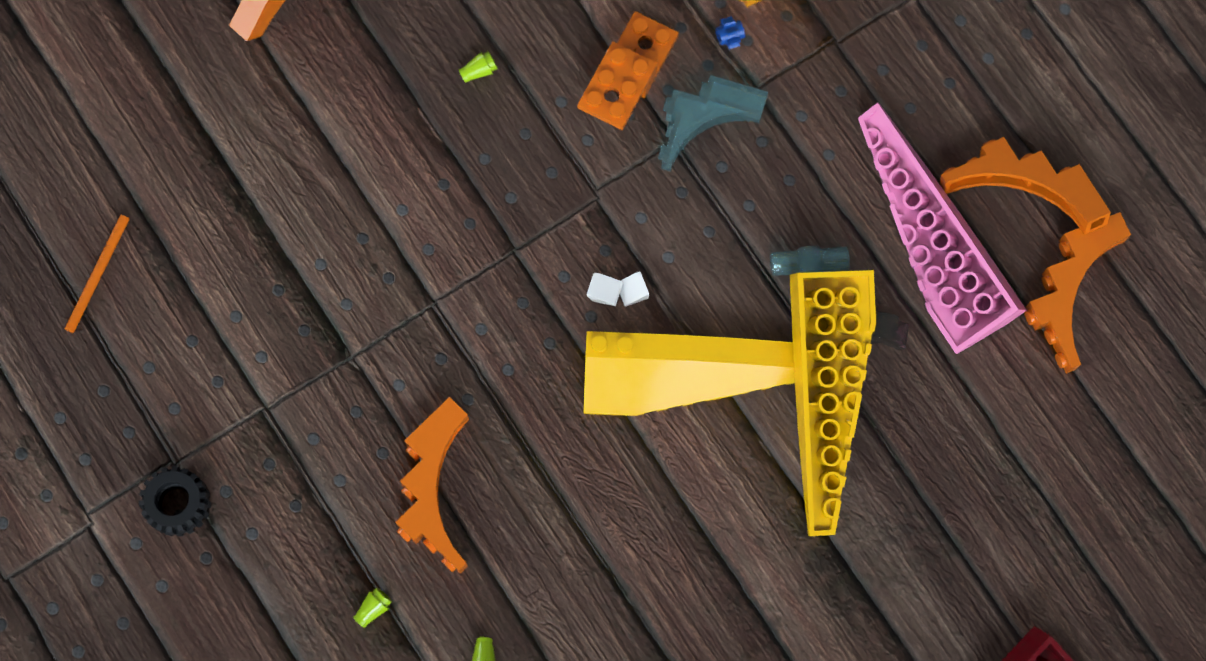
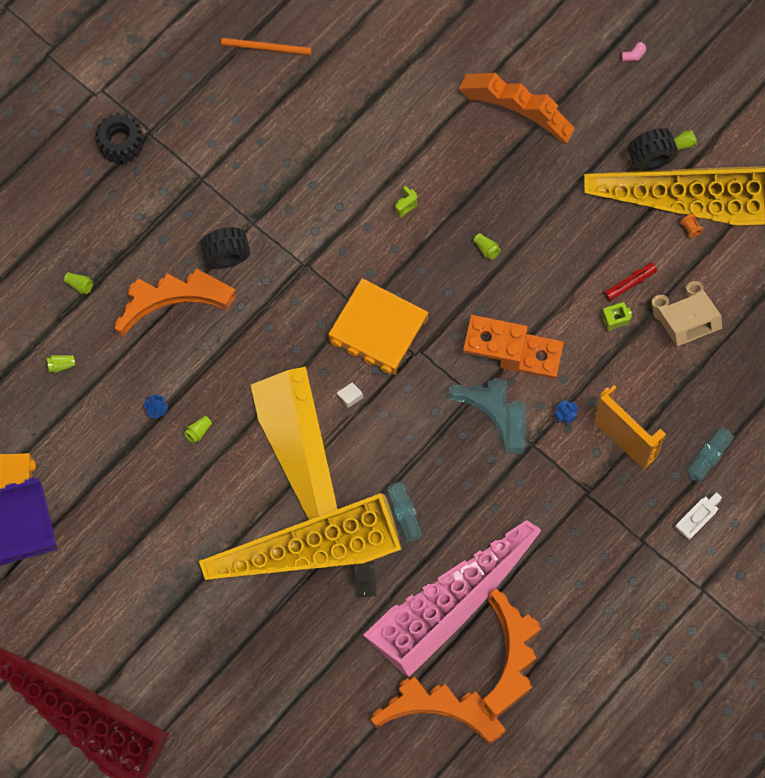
camera: 80 degrees right, 5 degrees down
white slope [587,272,623,306] -> none
none -> blue gear [143,394,169,418]
none -> lime cone [184,416,212,444]
none -> black tyre [200,227,251,268]
none -> light orange panel [329,278,428,375]
none -> lime bracket [395,186,418,219]

